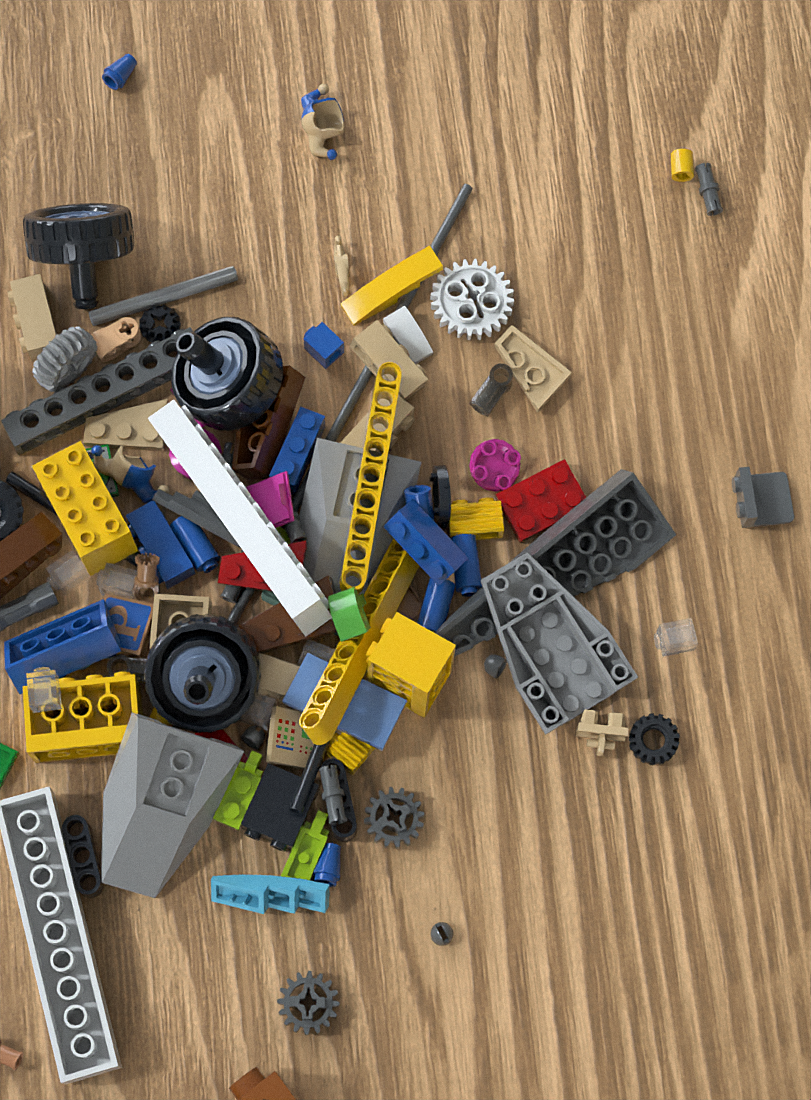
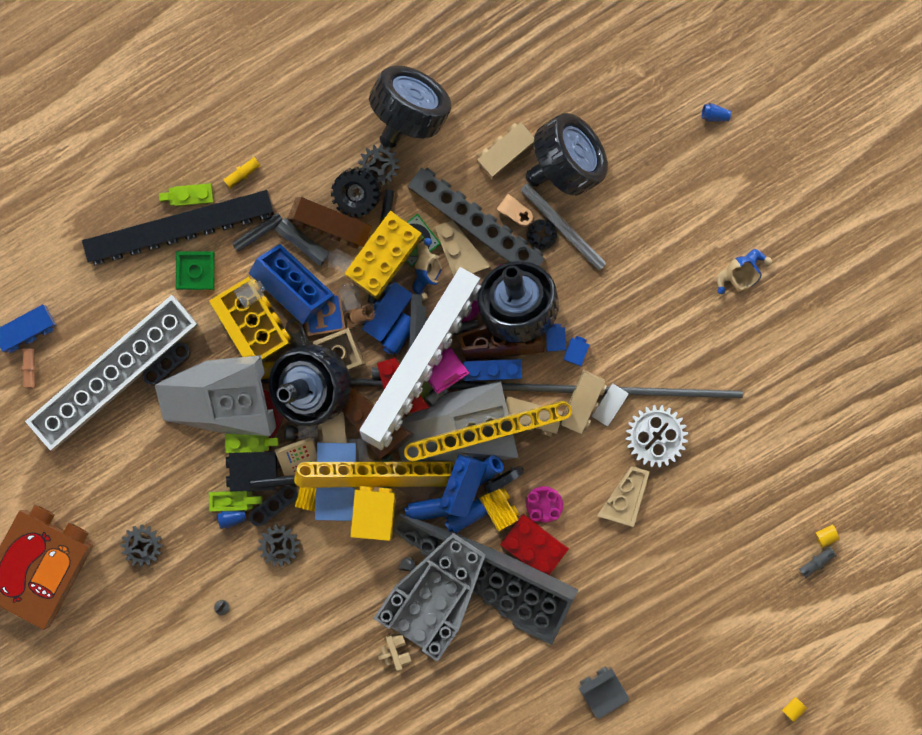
camera: 70 degrees right, 15 degrees up
light grey gear [32,326,97,392] -> none
medium azure slope [211,874,329,914] -> none
dark grey pin [319,765,347,825] -> none
bright green brick [328,587,371,642] -> none
tan piece [334,235,349,297] -> none
yellow slope [341,246,443,326] -> none
clear smoke piece [469,363,513,417] -> none
black tyre [629,713,680,765] -> none
clear brick [654,618,698,657] -> none
none -> blue brick [546,324,566,352]

